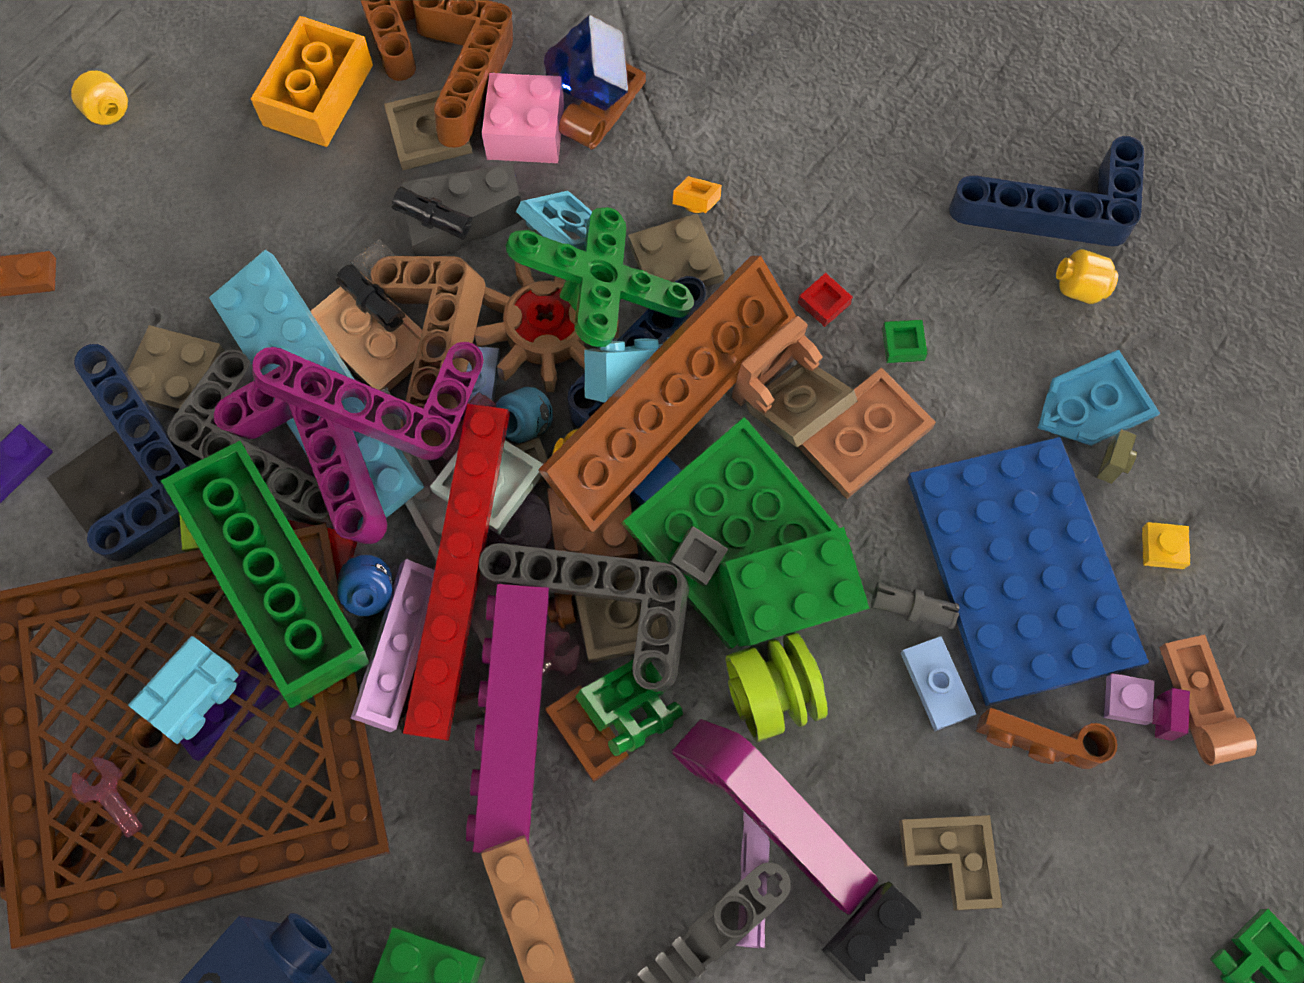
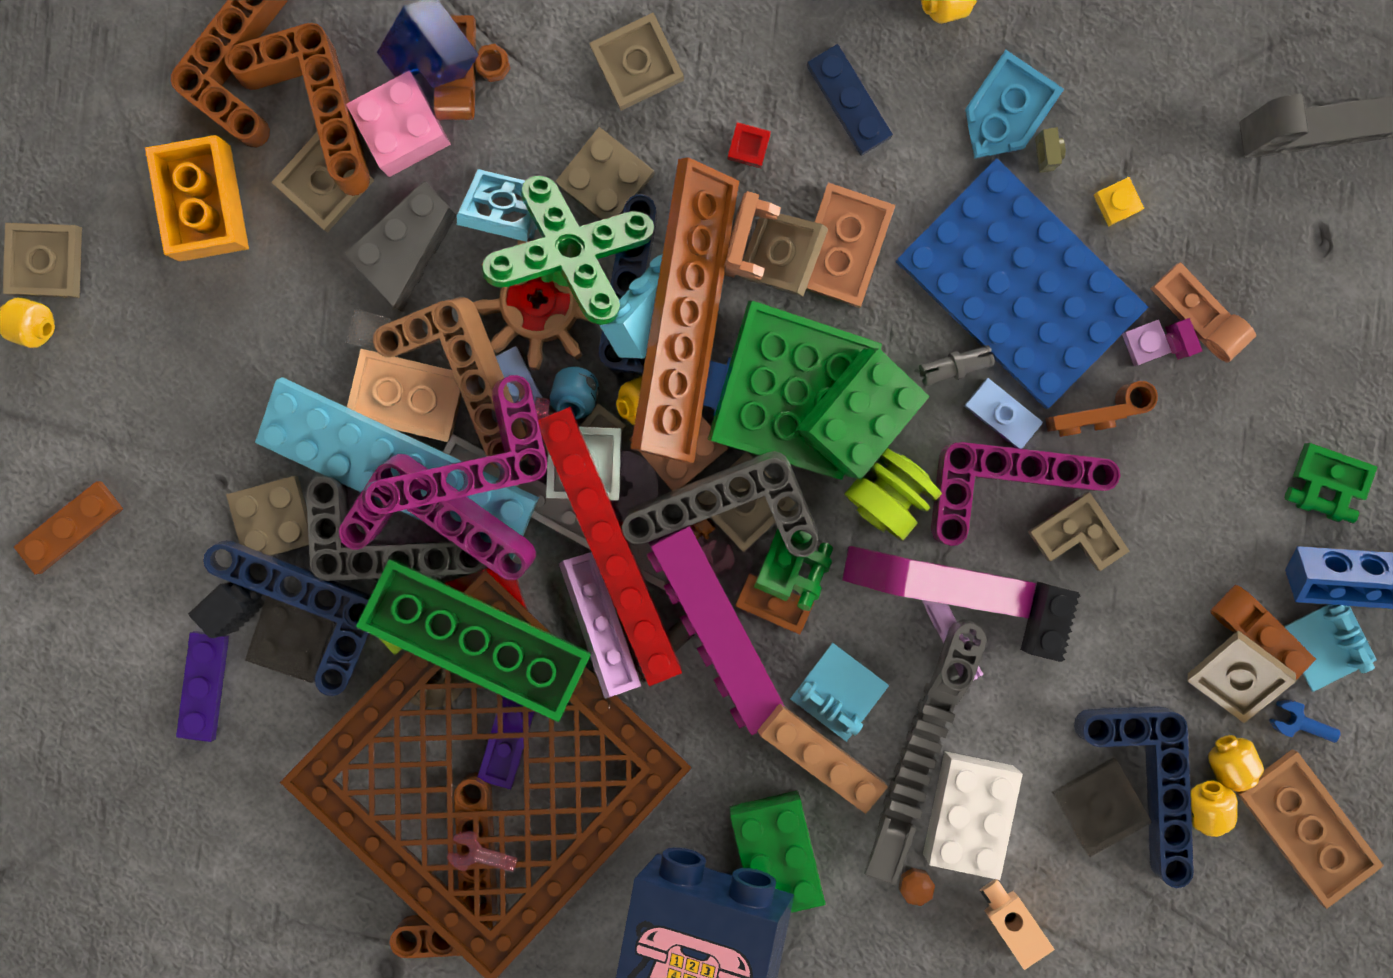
camera: 35 degrees left, 20 degrees up
medium azure brick [128,636,239,744] -> none
black pin [335,264,405,332] -> none
blue head [337,555,392,616] -> none
black pin [392,186,472,240] -> none
dark grey plate [668,526,728,586] -> none
light orange plate [672,176,722,213] -> none
green plate [882,320,928,363] -> none
none -> dark tan plate [3,223,82,298]
none -> black brick [188,582,265,638]
none -> dark orange tile [474,44,511,82]
none -> dark tan plate [589,13,684,111]
none -> medium azure hinge [790,643,889,742]
none -> dark blue plate [807,44,893,156]
none -> magenta beam [931,442,1120,546]

